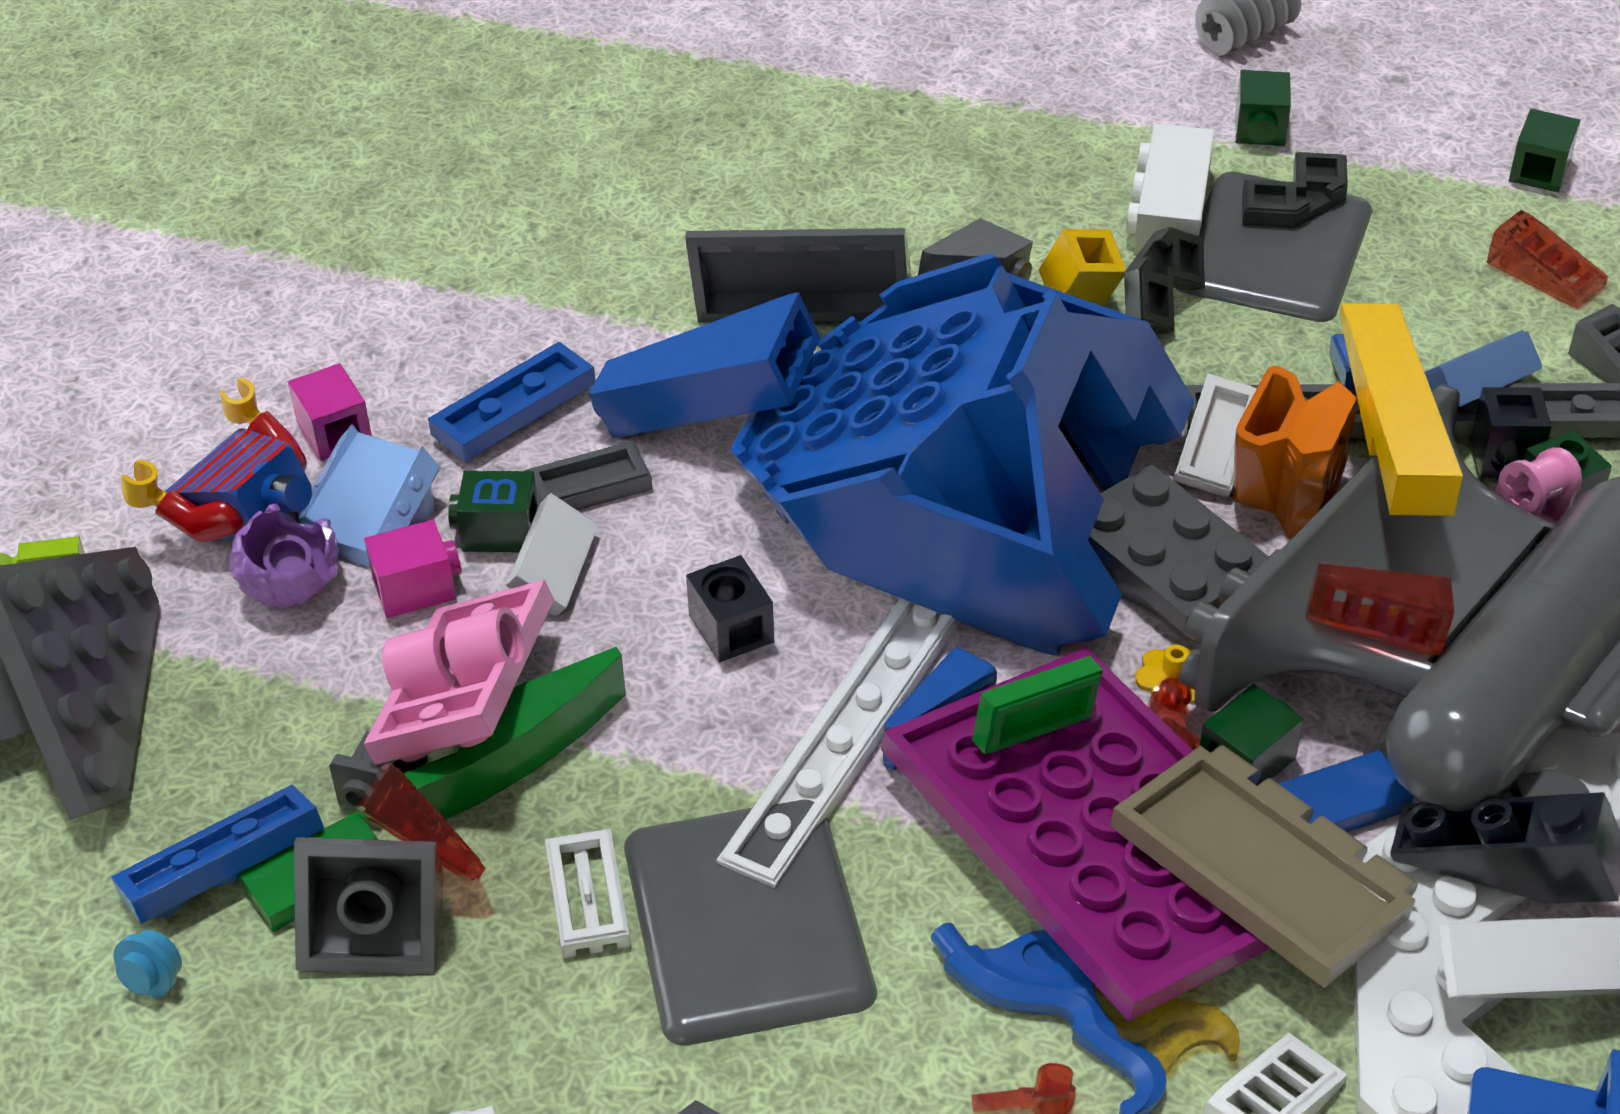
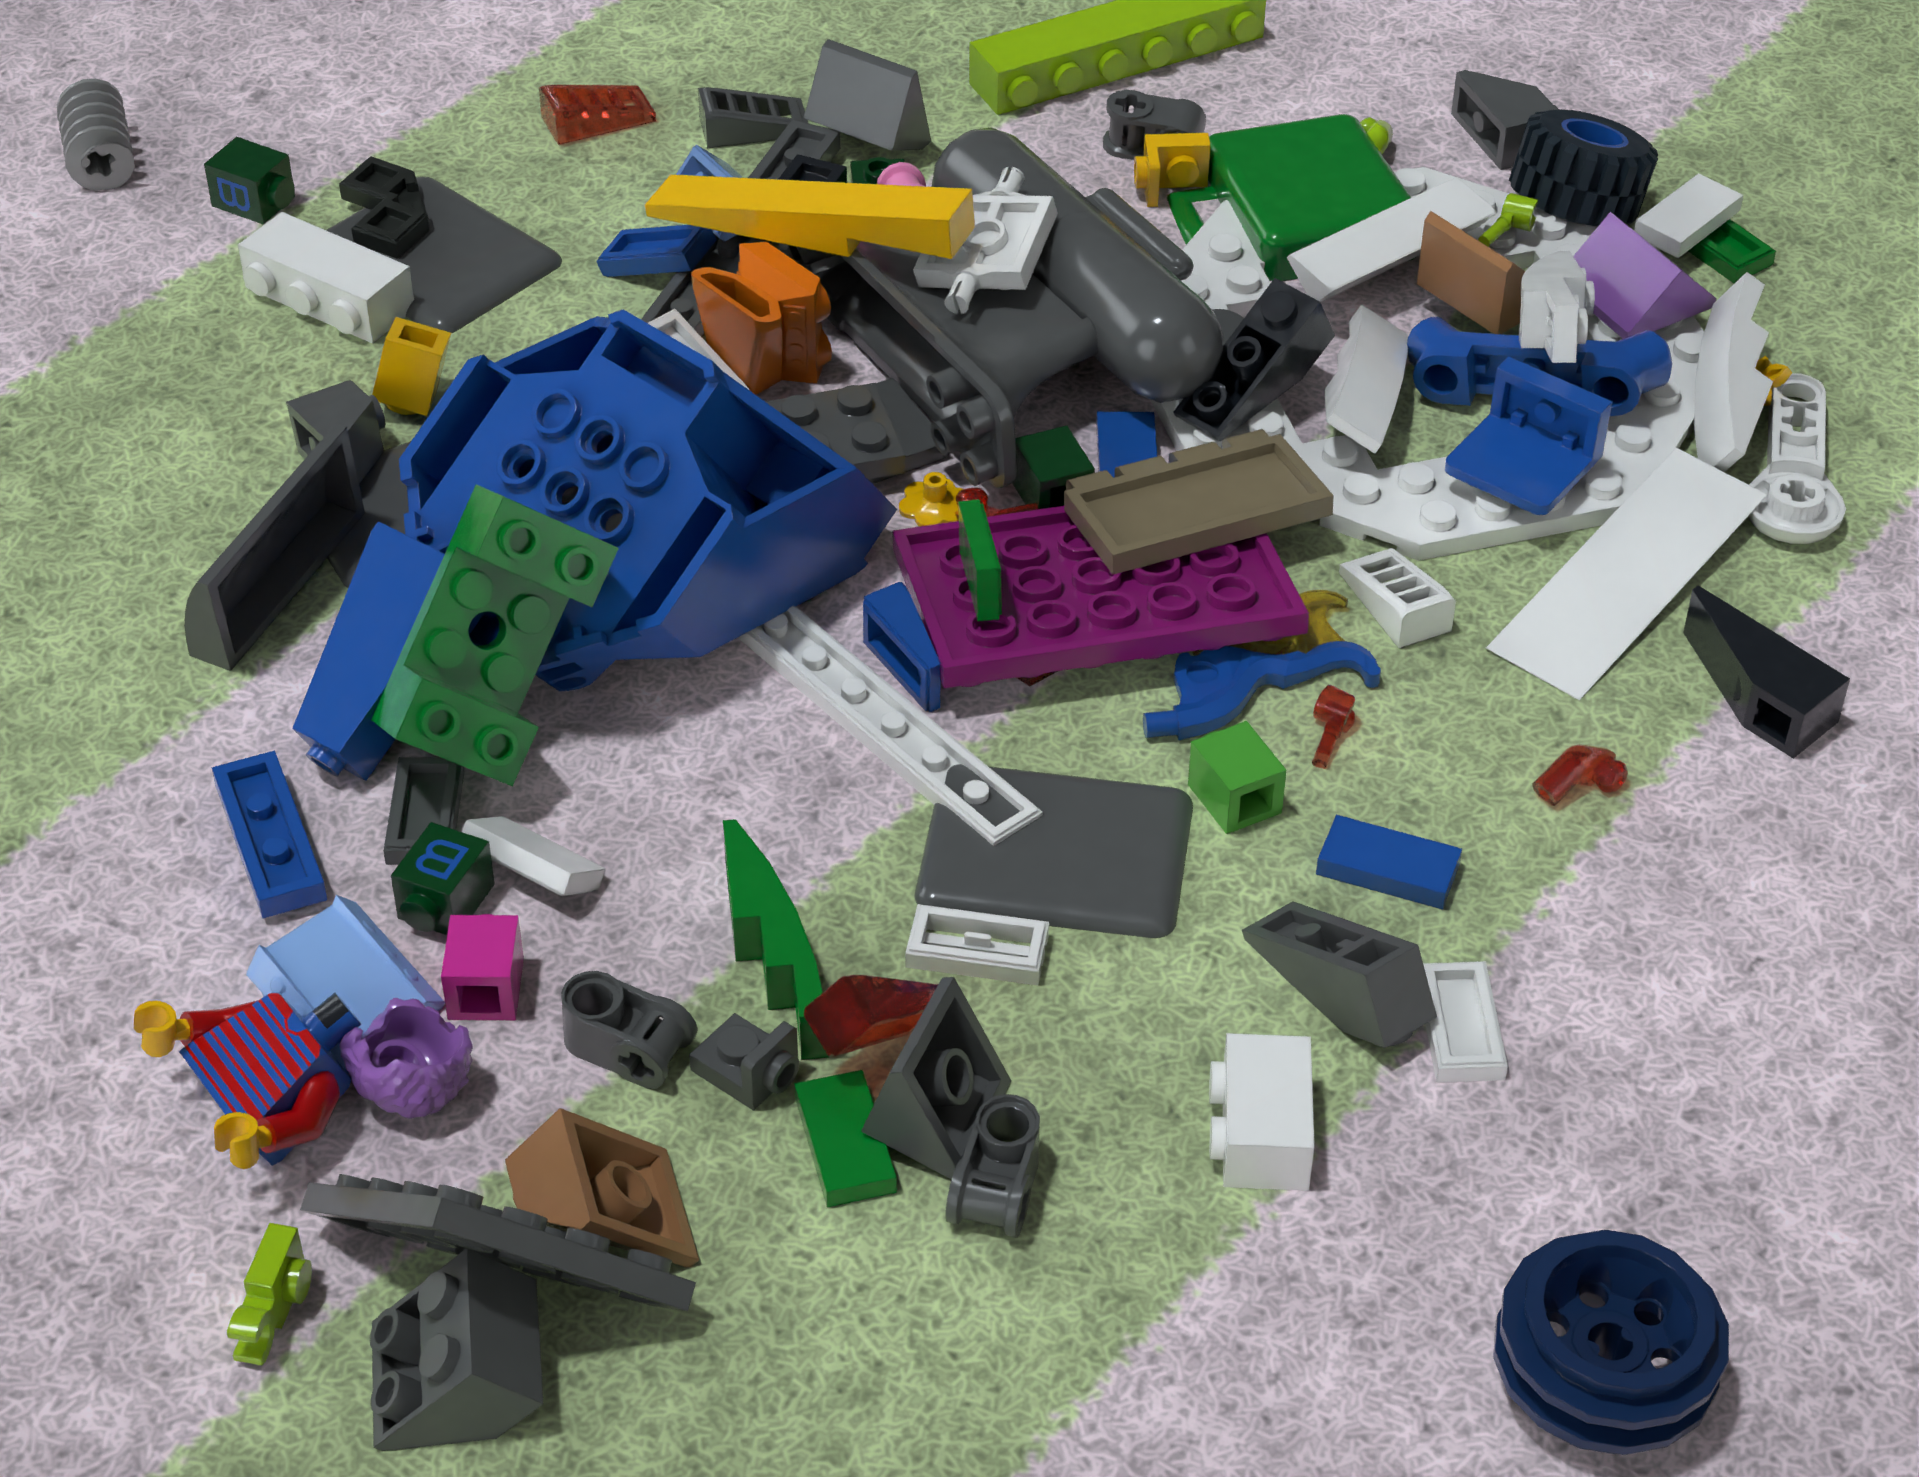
camera: 70 degrees left, 0 degrees up
blue plate [111,784,325,924] -> none
dark azure plate [113,930,182,997] -> none
dark pink brick [287,363,372,461] -> none
bright pink plate [364,580,554,765] -> none
black brick [686,555,775,663] -> none
pearl dark grey tile [1124,227,1205,334] -> none
clear red slope [1306,563,1454,655] -> none
dark green brick [1508,108,1581,193] -> none
none -> green plate [371,484,619,787]
none -> medium nougat slope [505,1108,699,1267]
none -> dark grey piece [561,971,698,1089]
none -> white plate [913,167,1058,314]
none -> dark grey piece [945,1094,1040,1238]
none -> bright green brick [1188,721,1287,834]

